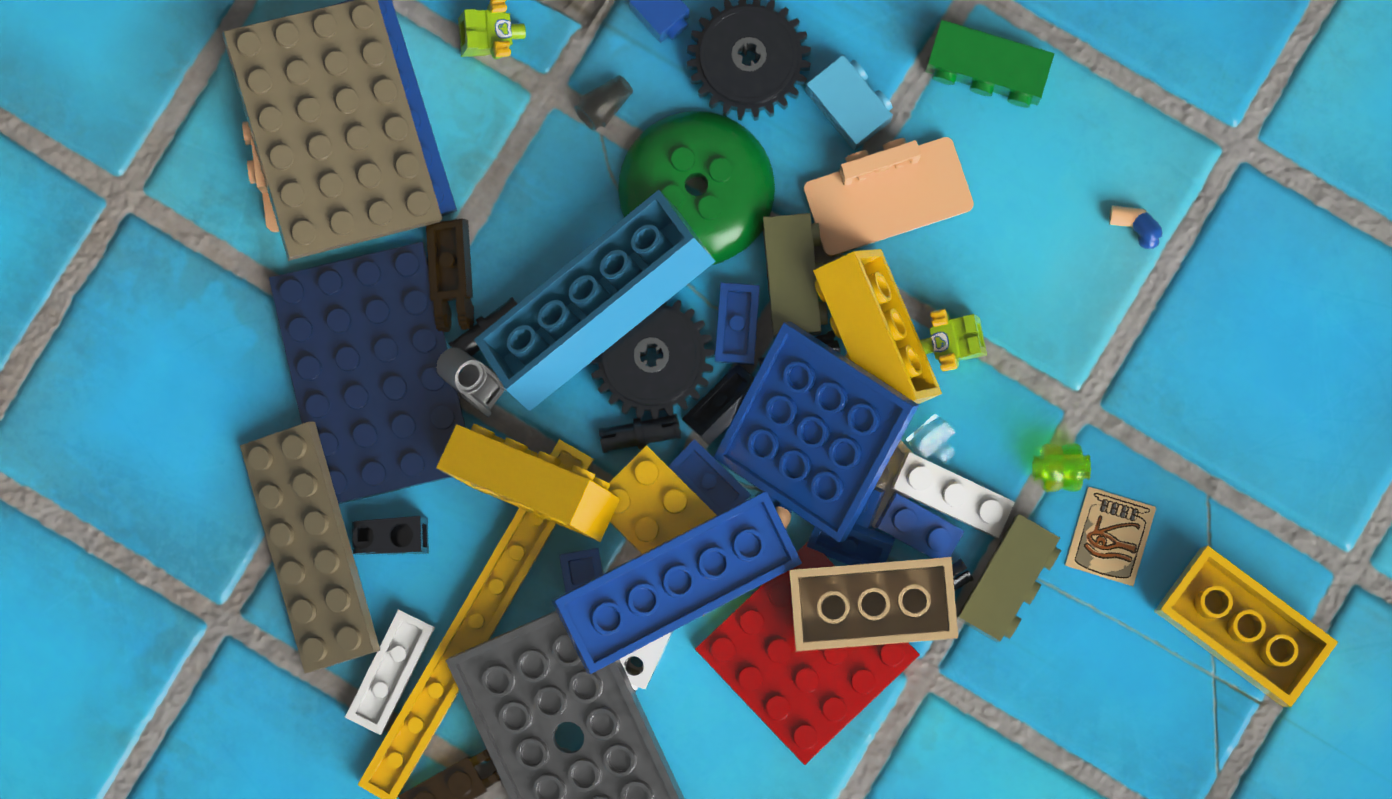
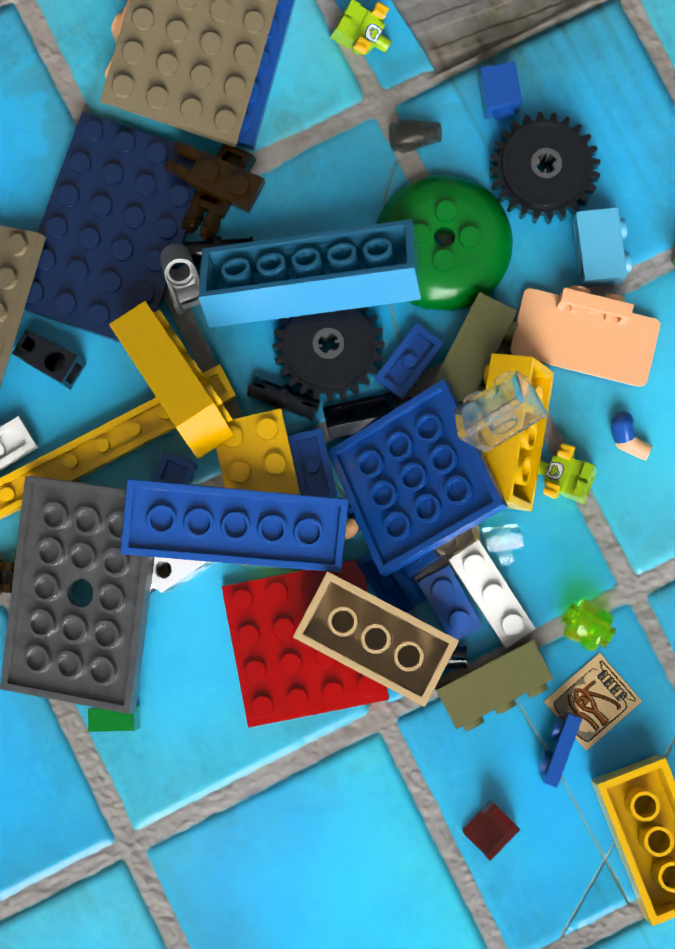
camera: 35 degrees right, 0 degrees up
none -> dark brown hinge [163,141,265,213]
none -> clear slope [454,370,548,453]
none -> clear red panel [462,800,521,861]
none -> blue plate [537,711,582,788]
none -> arm [610,411,653,461]

